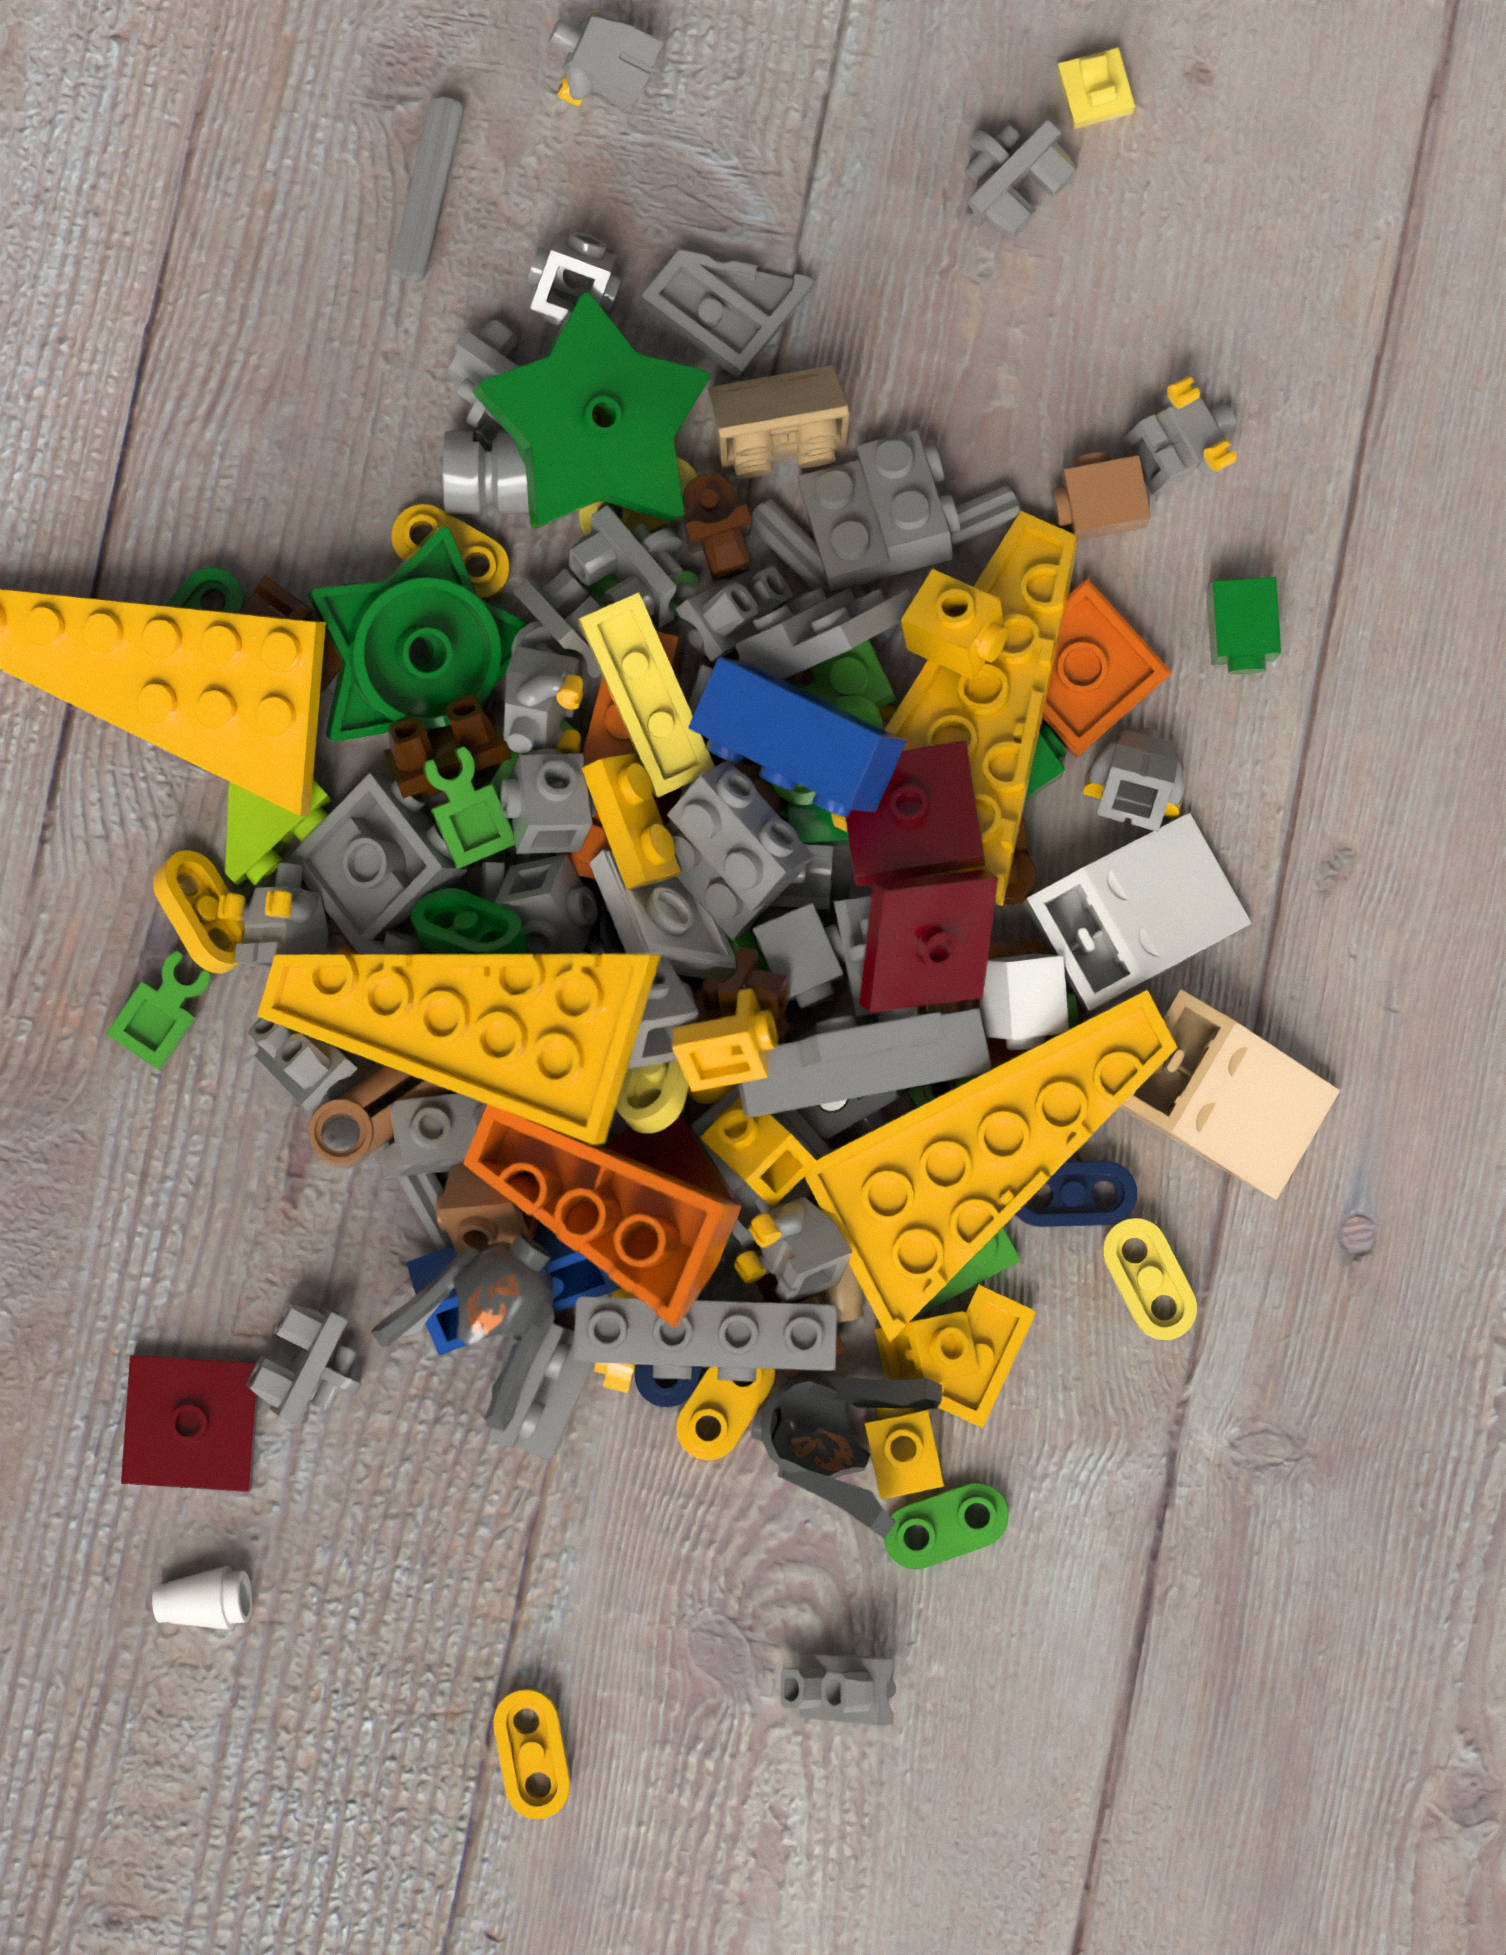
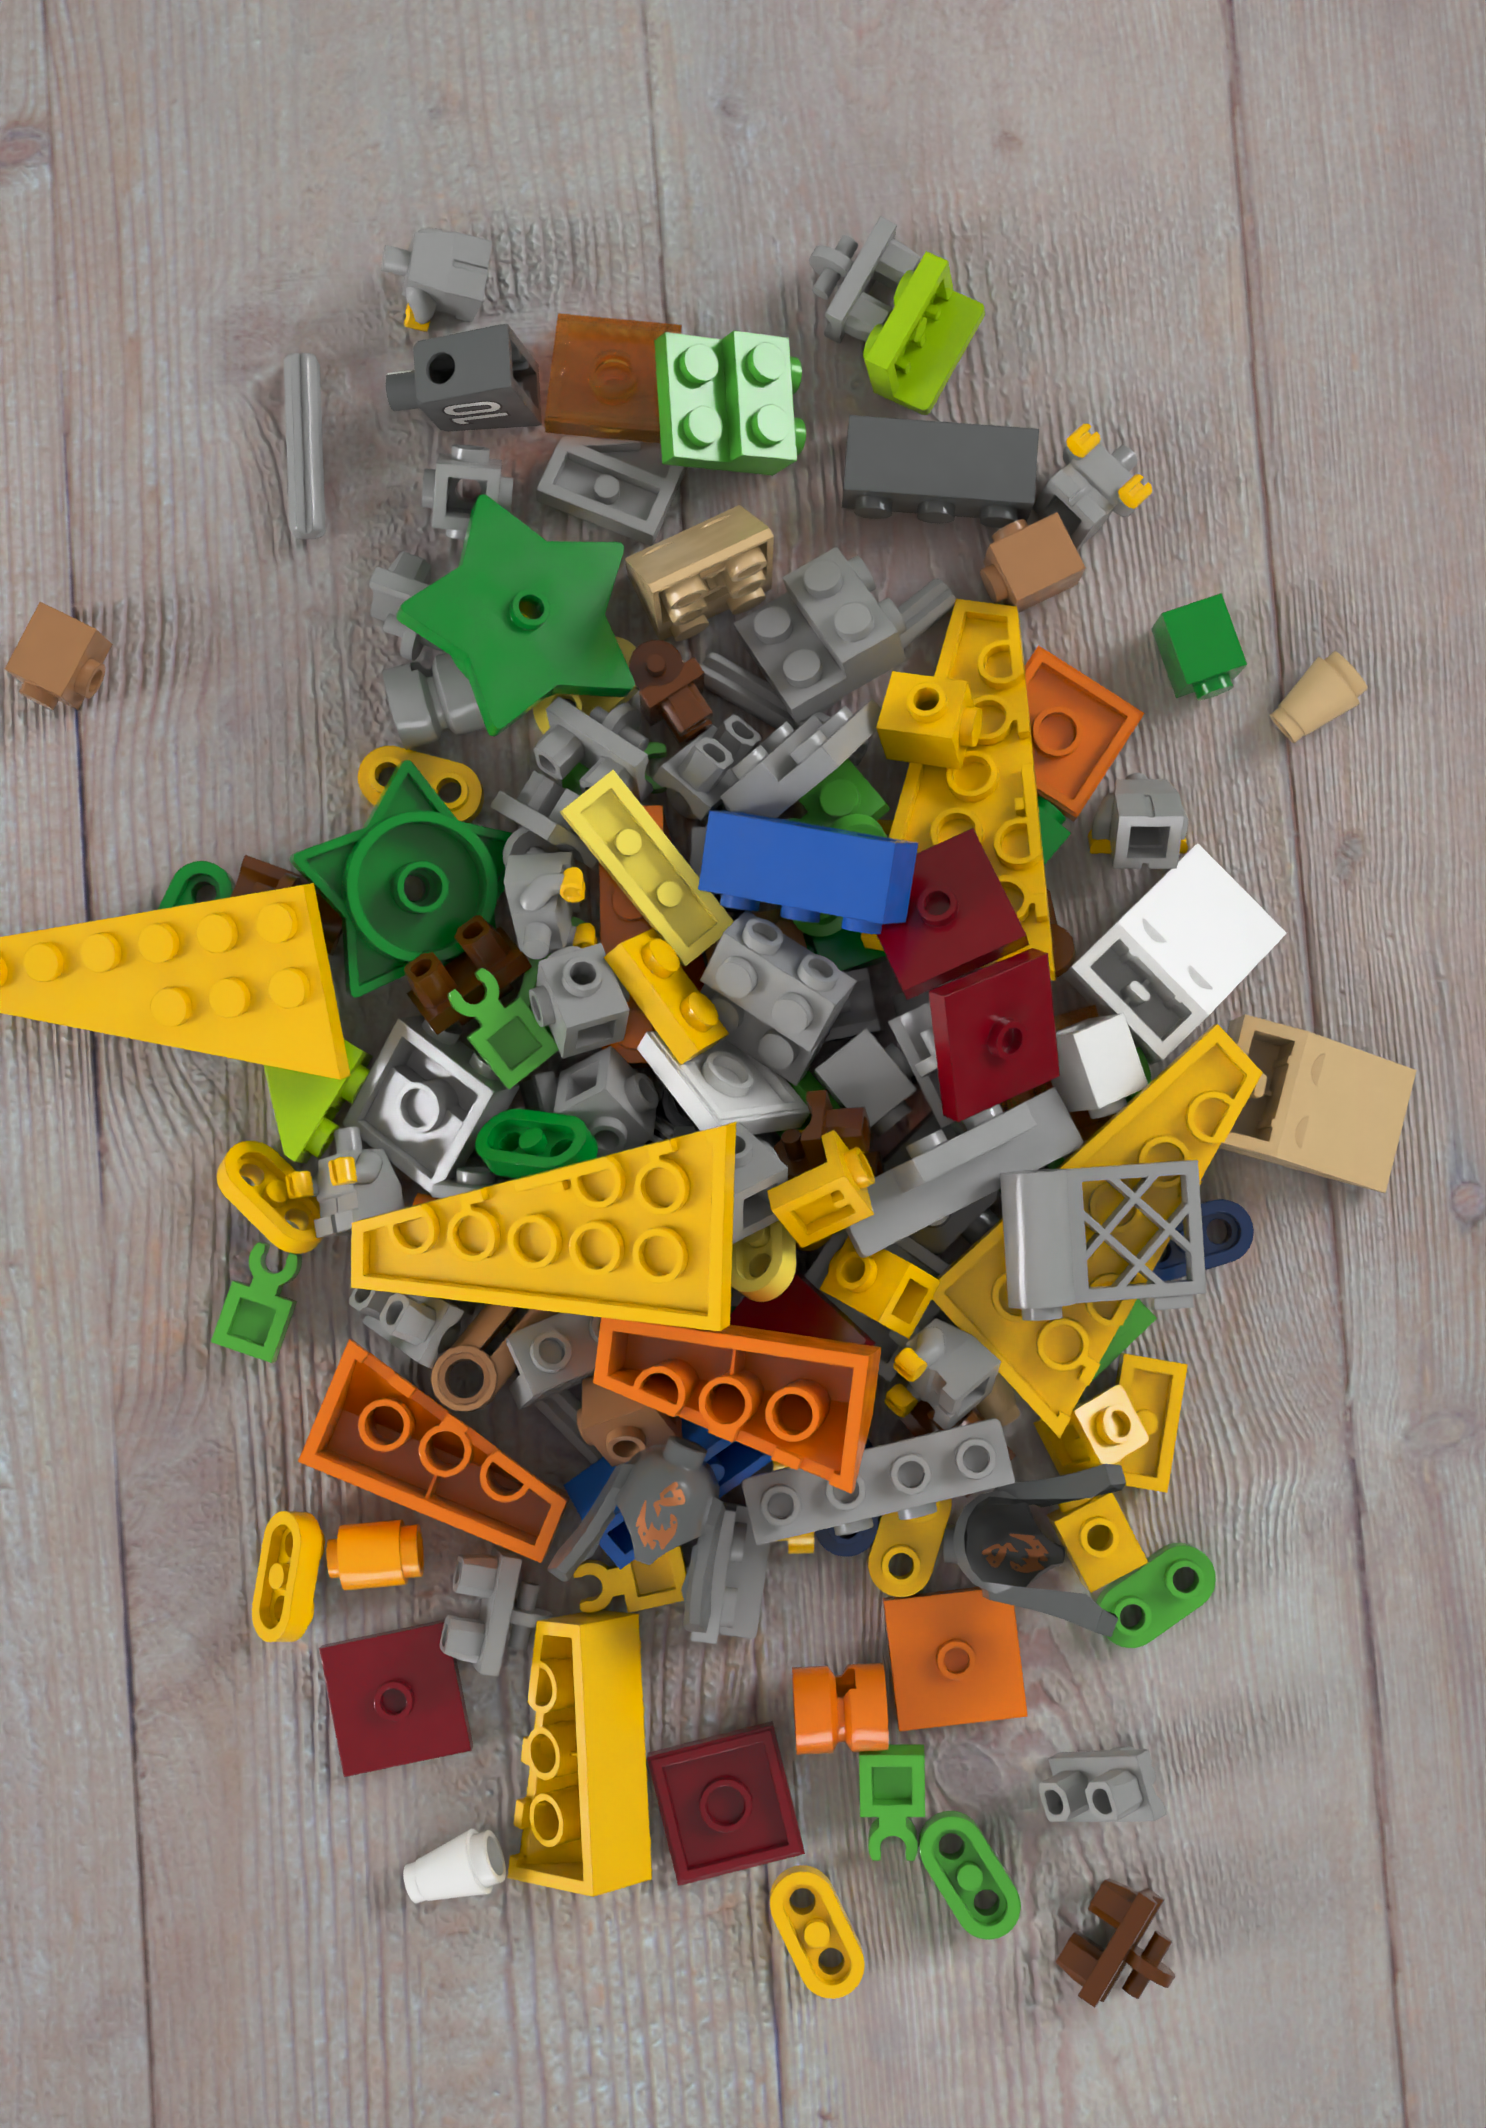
camera: 15 degrees left, 0 degrees up
light yellow tile [1056,47,1135,129] -> none
light yellow plate [1102,1218,1197,1340] -> none
none -> medium nougat brick [5,602,113,710]
none -> yellow plate [252,1511,325,1642]
none -> orange wedge [298,1339,570,1563]
none -> light orange brick [326,1519,424,1591]
none -> dark grey torso [386,324,542,432]
none -> yellow wedge [507,1610,652,1897]
none -> clear orange plate [544,313,682,443]
none -> yellow plate [573,1545,687,1613]
none -> dark red plate [647,1721,805,1886]
none -> plate [654,330,806,476]
none -> orange wheel [792,1663,889,1755]
none -> dark grey brick [841,415,1039,528]
none -> bright green plate [859,1744,925,1861]
none -> lime bracket [863,251,985,415]
none -> orange plate [883,1587,1028,1732]
none -> bright green plate [918,1811,1021,1940]
none -> light grey piece [1000,1160,1207,1321]
none -> reddish brown hips [1056,1878,1175,2008]
none -> tan cone [1270,651,1368,743]

